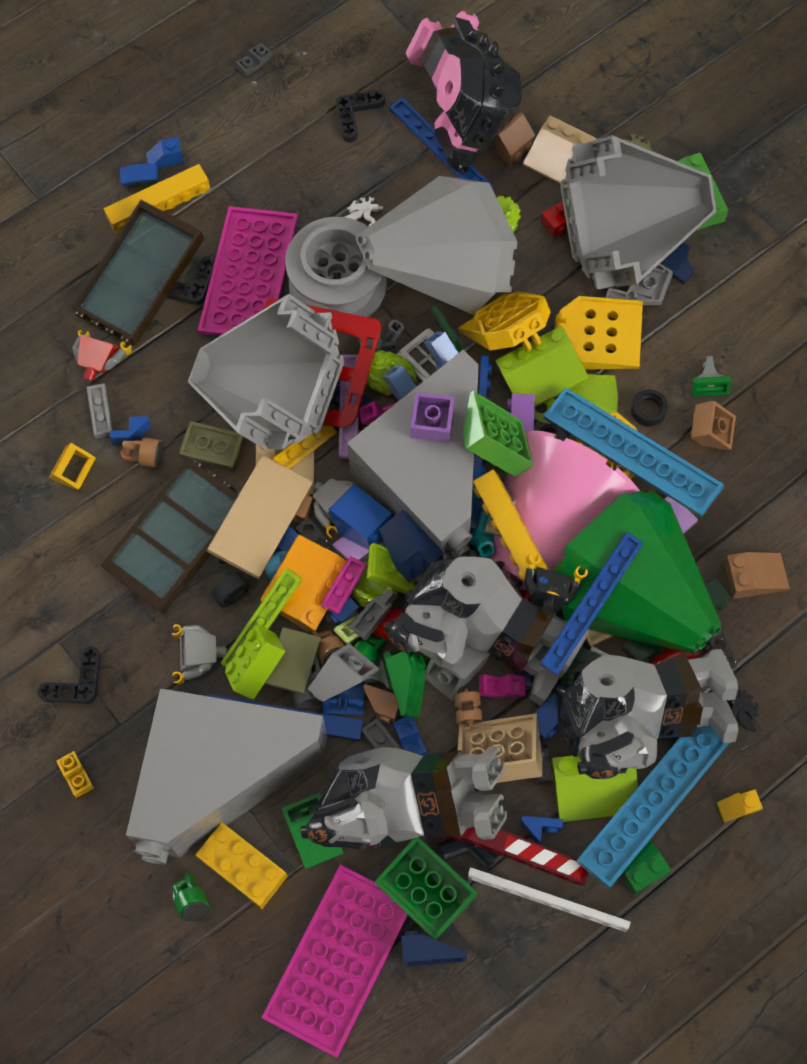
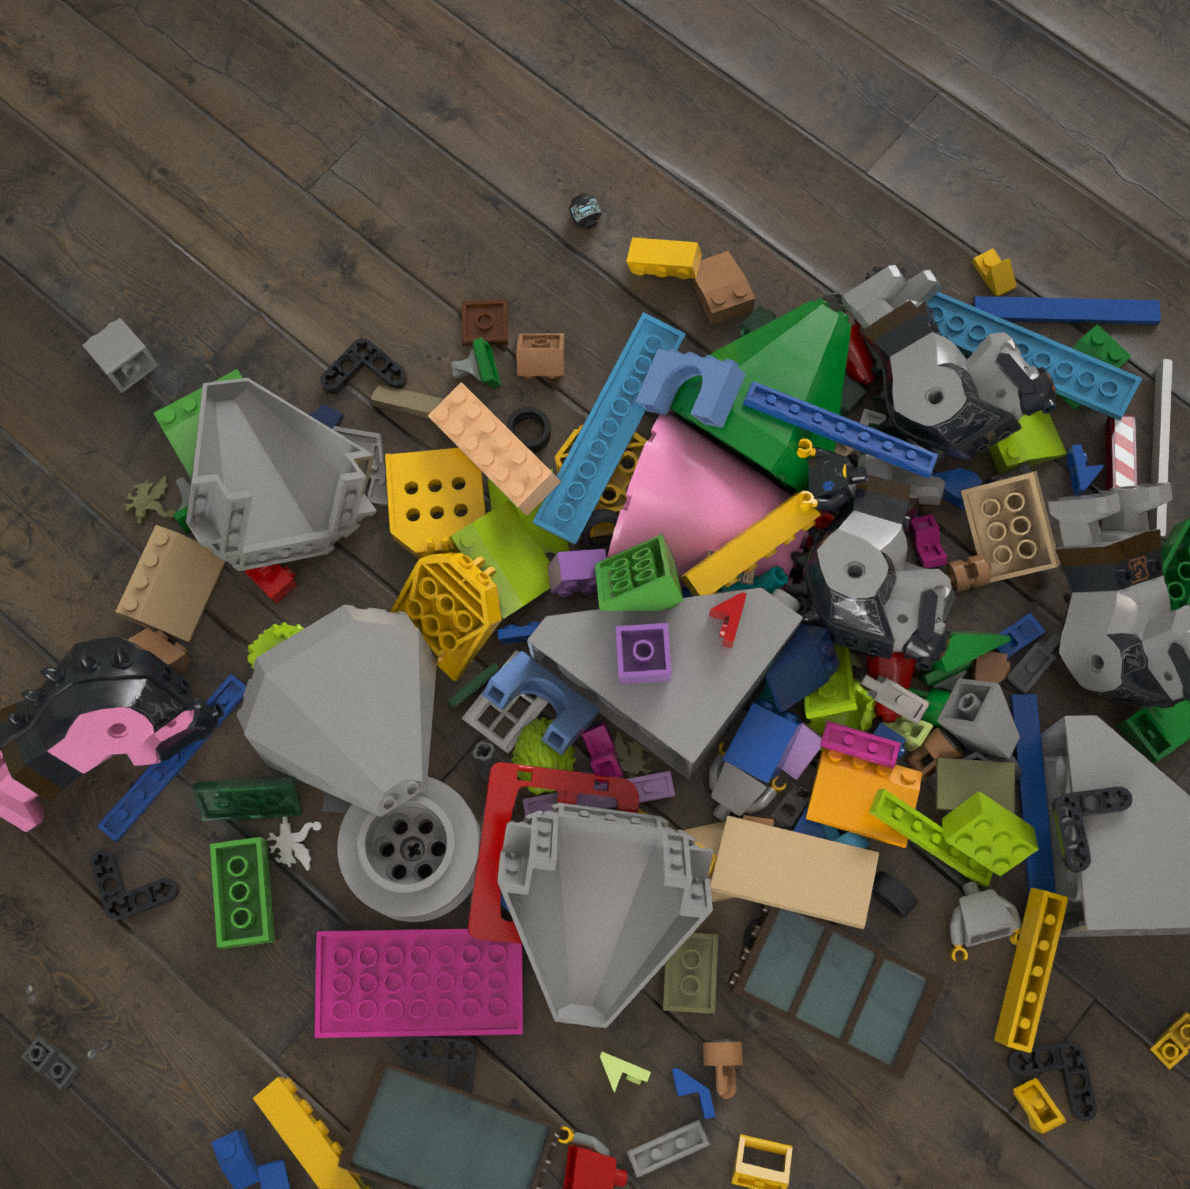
camera: 100 degrees left, 5 degrees up
none -> light grey slope [83,318,158,393]
none -> clear green plate [192,776,303,821]
none -> bright green brick [210,837,275,949]
none -> black beam [320,338,408,394]
none -> dark tan slope [370,384,444,419]
none -> light nougat brick [428,382,561,516]
none -> reddish brown tile [462,299,509,346]
none -> yellowish green slope [600,1052,651,1092]
none -> yellow brick [626,237,702,279]
none -> medium blue arch [635,348,746,428]
none -> red slope [709,592,747,648]
none -> blue tile [973,296,1161,325]
none -> yellow brick [994,888,1069,1053]
none -> yellow slope [1013,1078,1066,1134]
none -> black beam [1052,787,1133,873]

